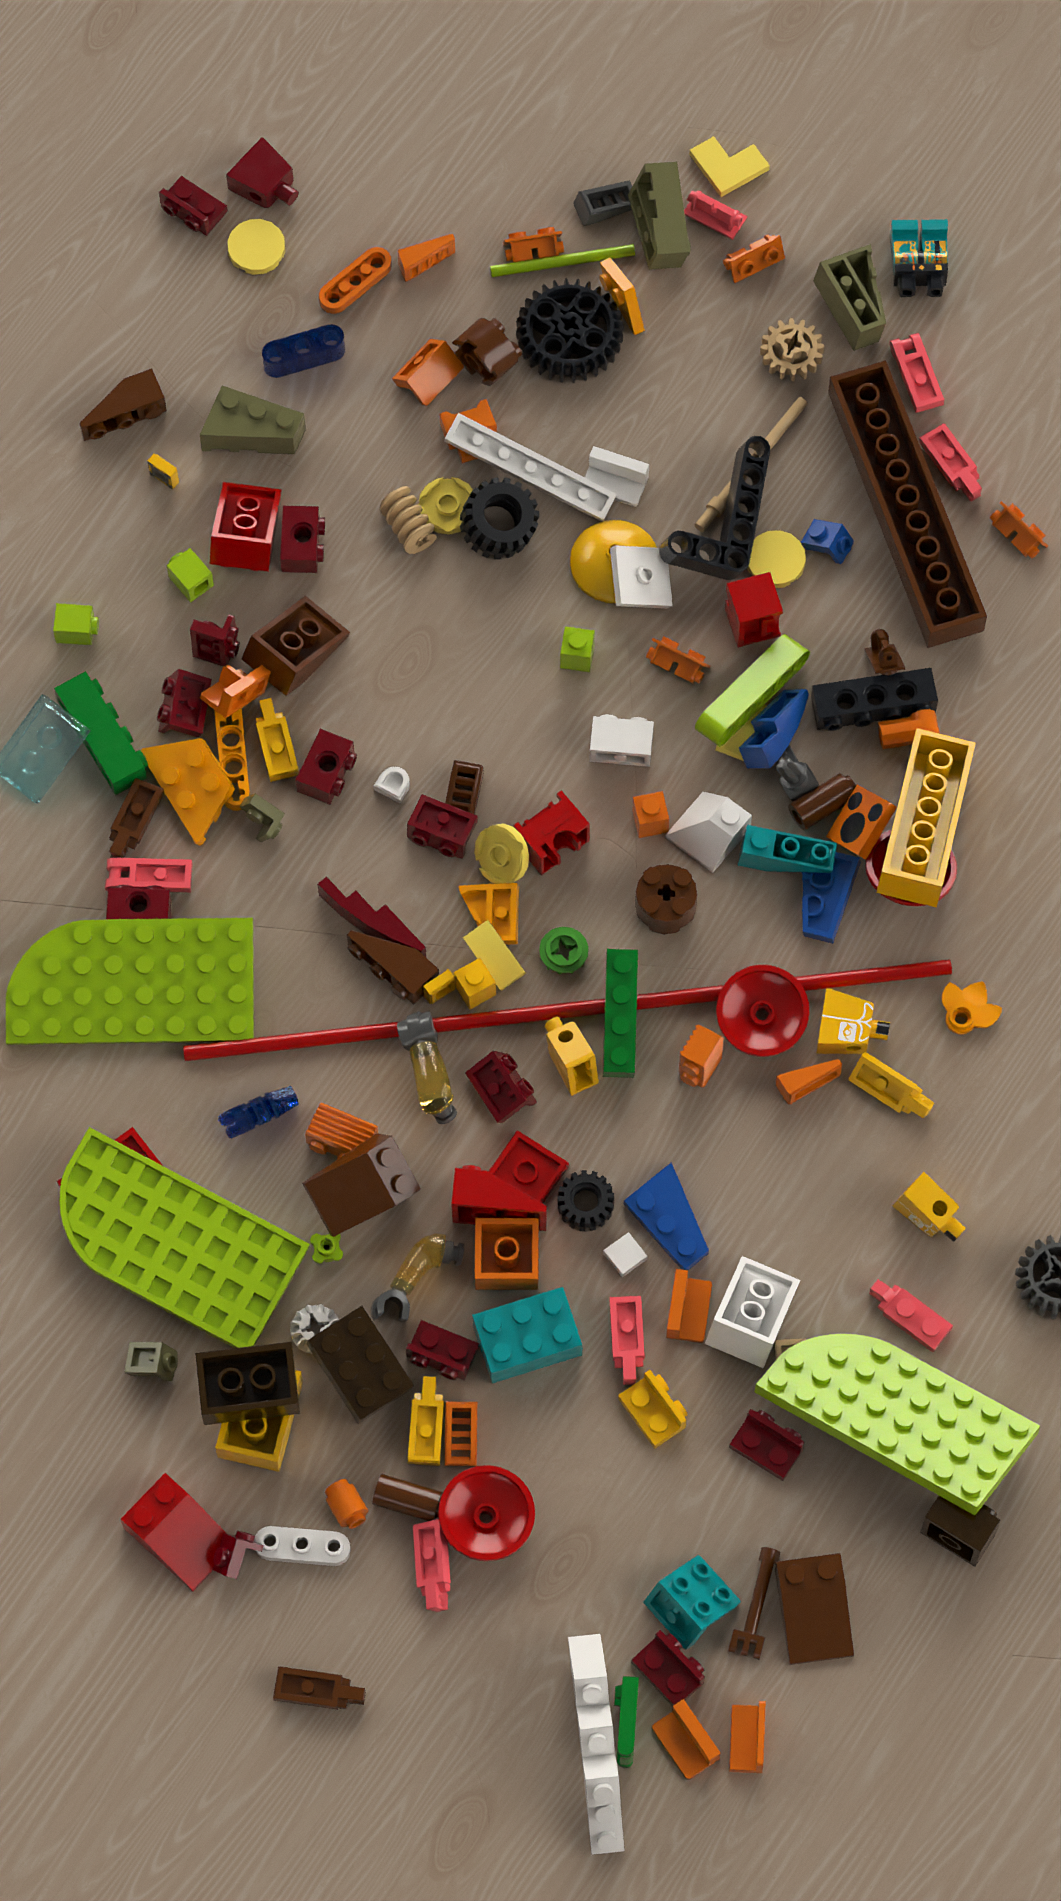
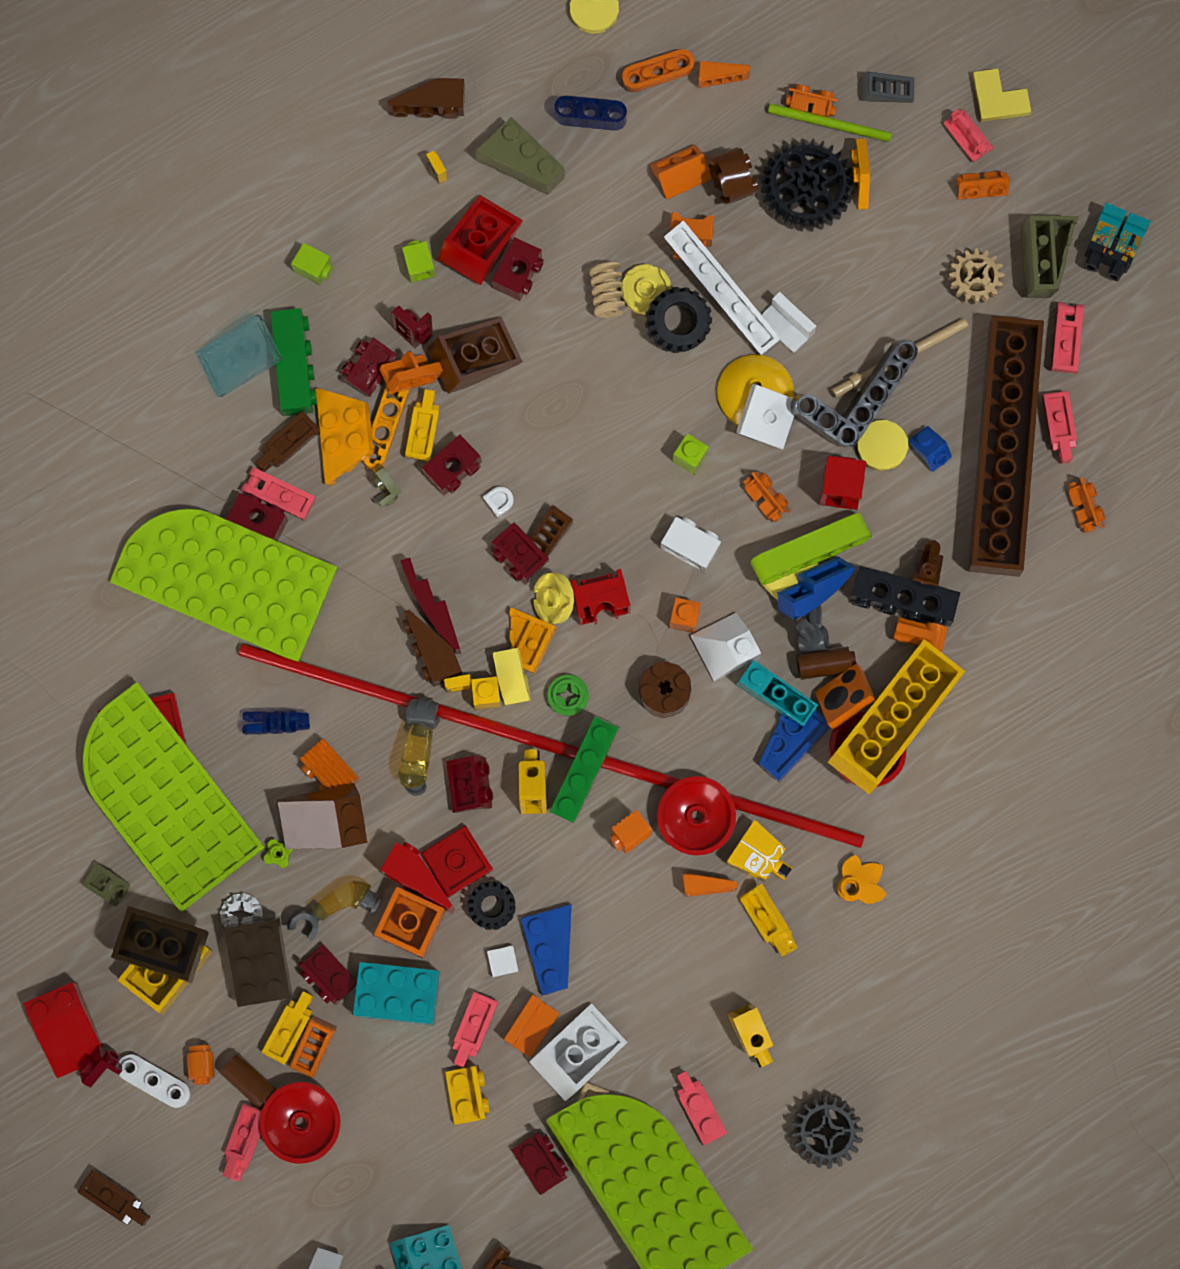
camera: 25 degrees right, 10 degrees up
olive wedge [628,161,691,270] -> none

